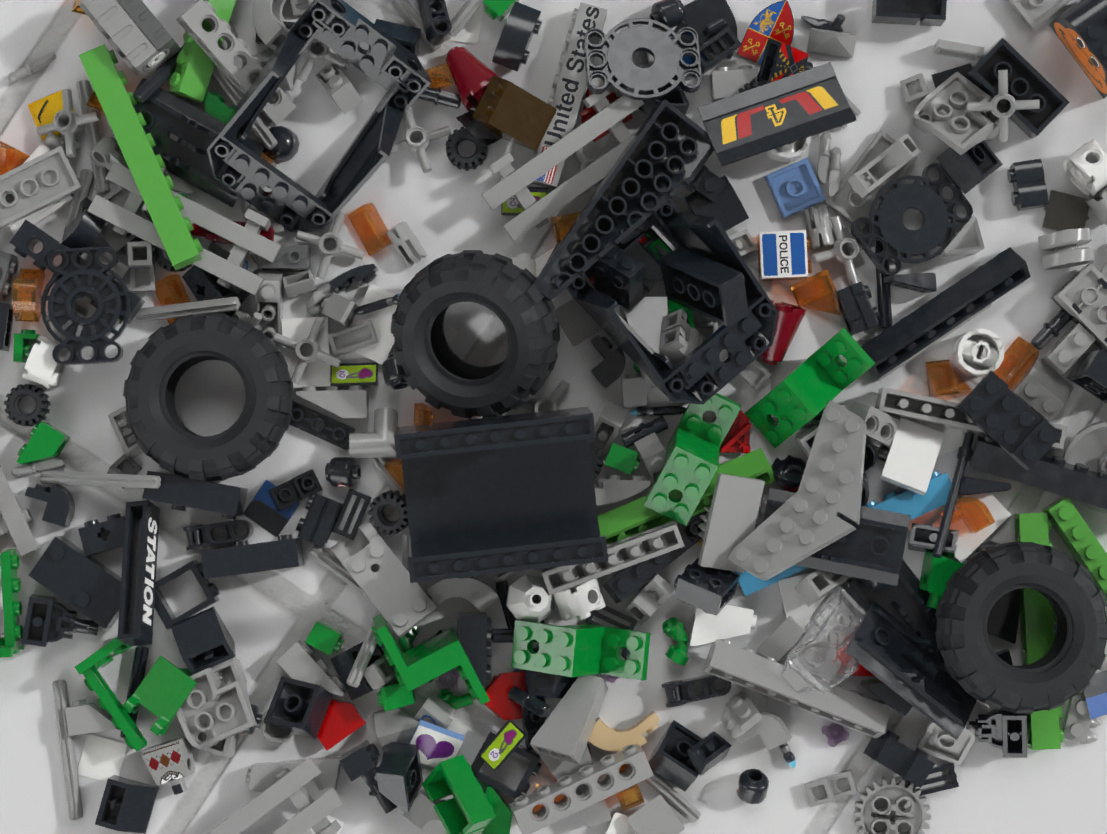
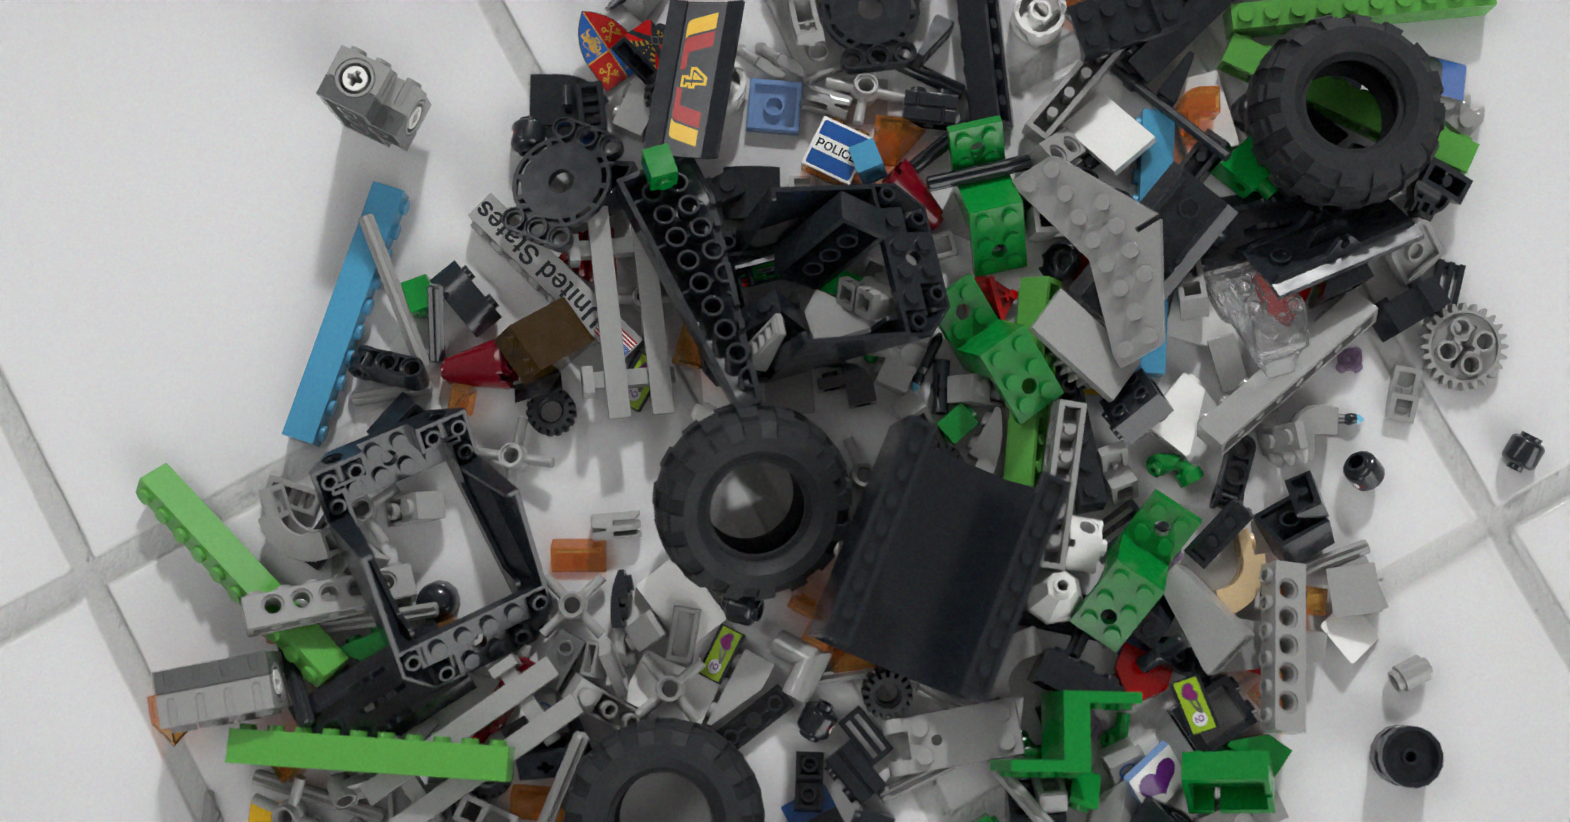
camera: 60 degrees left, 5 degrees down
light grey bar [235,307,262,329] -> none
black piece [354,293,401,315] -> none
black axle [418,87,462,109] -> none
clear orange slope [926,359,973,398] -> none
none -> axle [427,284,446,363]
none -> light grey tile [599,637,628,698]
none -> green brick [641,143,678,191]
none -> light grey slope [748,313,786,371]
none -> dark azure panel [849,138,888,184]
none -> black axle [909,118,969,174]
none -> black axle [926,154,1032,192]
none -> black hinge [1183,497,1255,569]

